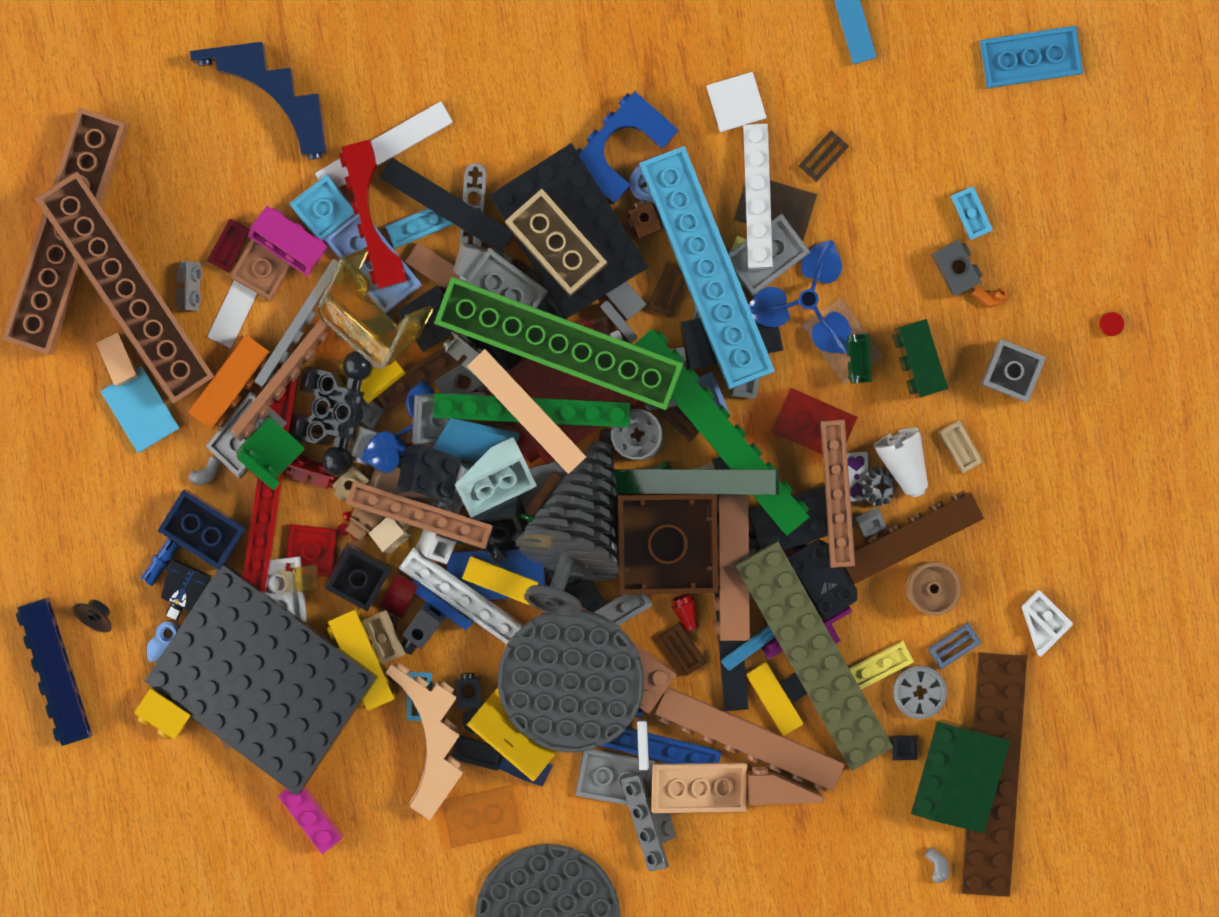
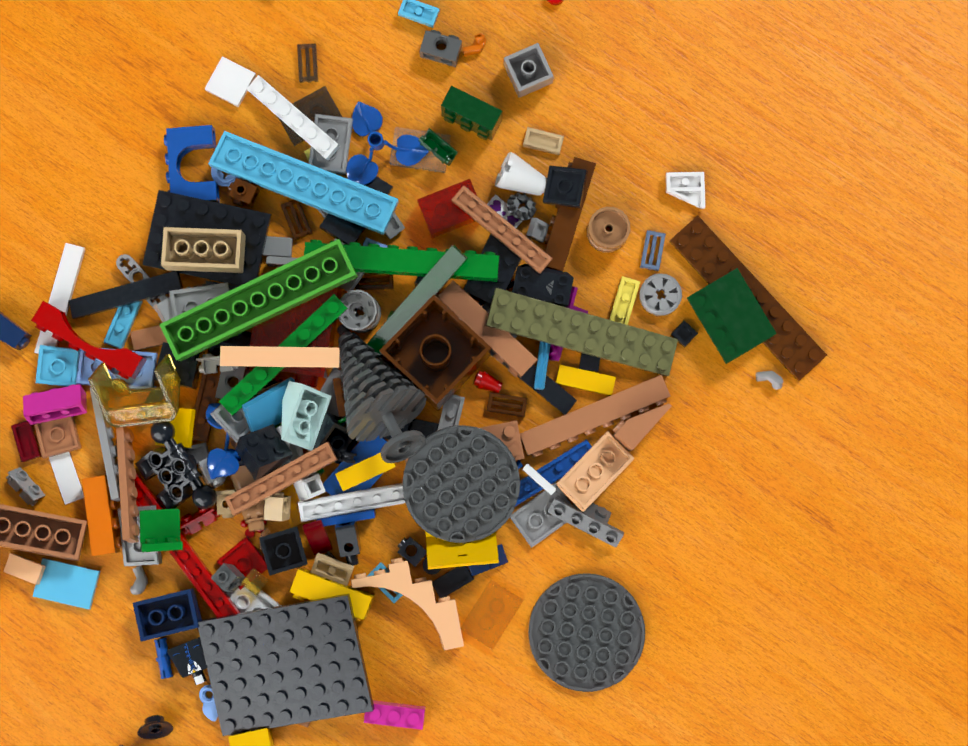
camera: 50 degrees left, 5 degrees down
none -> dark grey brick [211,563,246,592]
none -> black tile [543,165,588,208]

